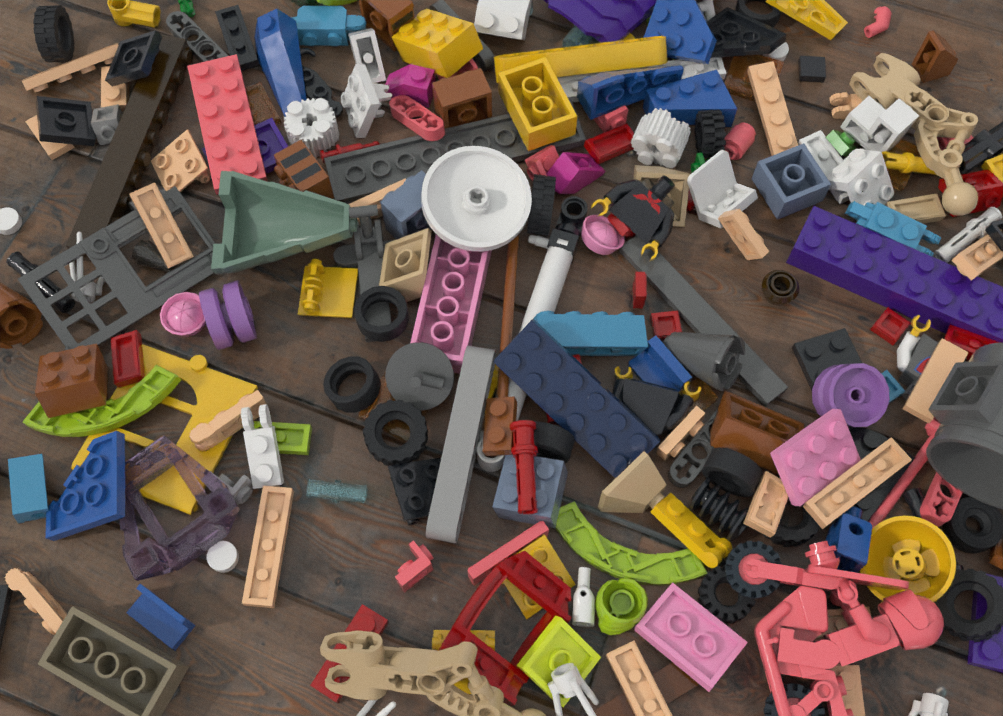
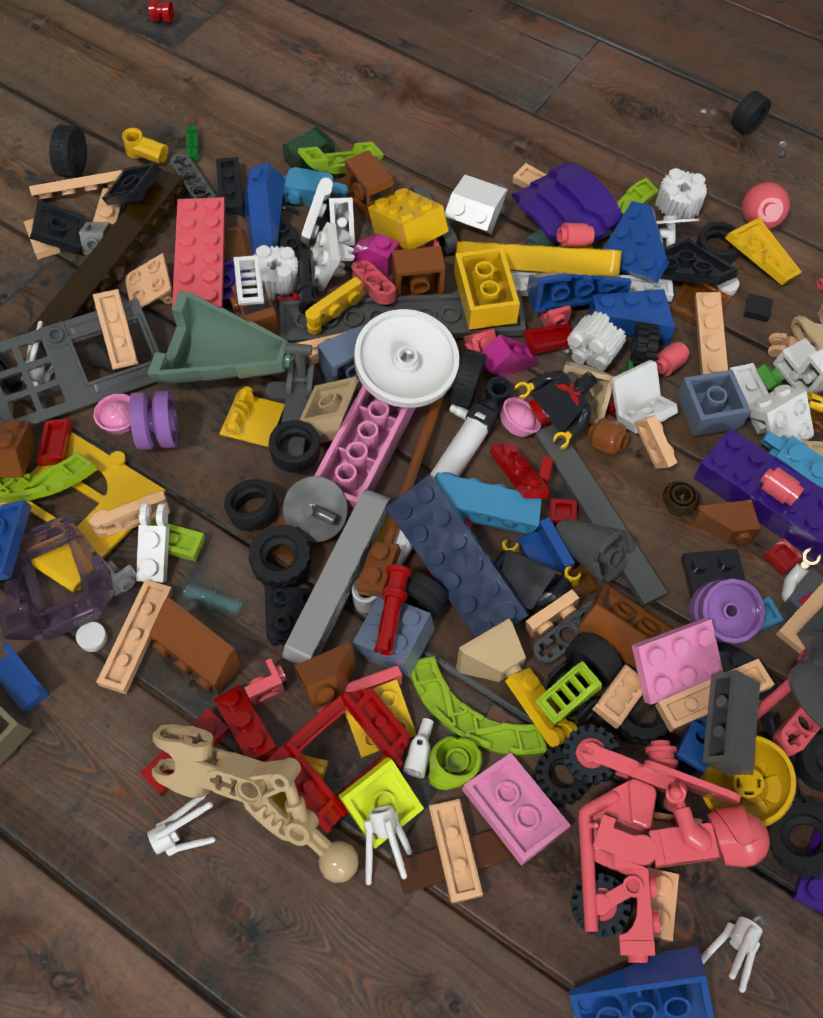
camera: 10 degrees right, 5 degrees down
none -> dark orange slope [149,597,242,695]
none -> red plate [213,684,278,762]
none -> white slope [234,255,264,306]
none -> dark orange slope [294,642,357,709]
none -> black pin [297,249,319,315]
none -> white hinge [300,177,333,245]
none -> yellow plate [305,276,363,335]
none -> red plate [490,443,550,499]
none -> lime slope [535,661,602,726]
none -> coral brick [557,223,594,248]
none -> dark orange head [588,418,629,455]
none -> dark orange slope [692,500,761,545]
none -> dark grey brick [702,670,760,775]
none -> coral brick [760,467,805,506]

